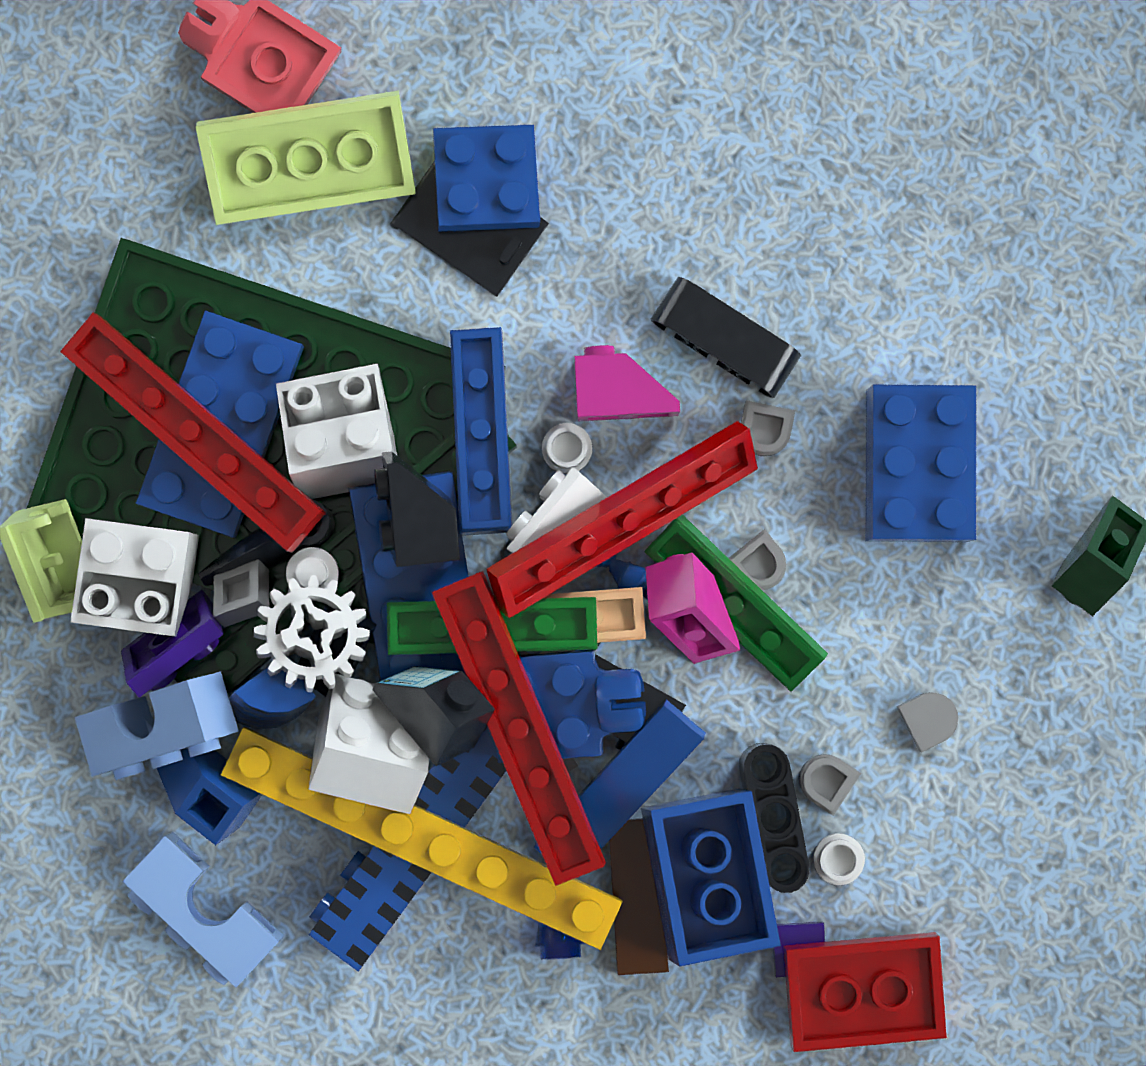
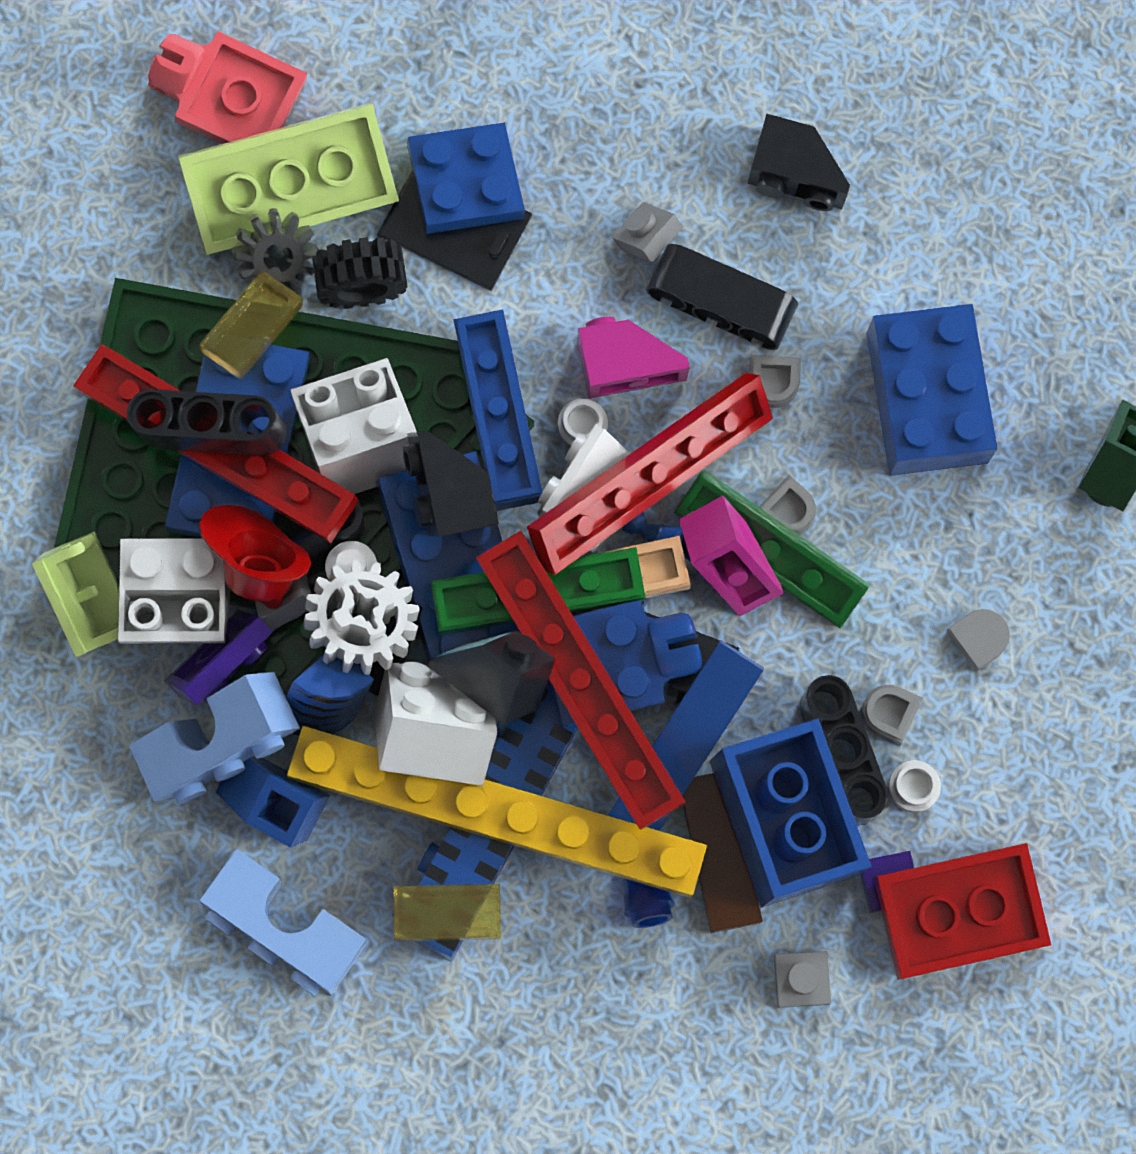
camera: 15 degrees left, 10 degrees down
none -> black beam [127,389,287,456]
none -> clear yellow tile [199,270,303,380]
none -> red piece [199,504,311,609]
none -> dark grey gear [232,208,319,296]
none -> black tyre [312,237,408,309]
none -> clear yellow tile [393,884,501,941]
none -> light grey plate [612,202,683,263]
none -> black slope [747,114,850,211]
none -> light grey plate [774,951,831,1008]

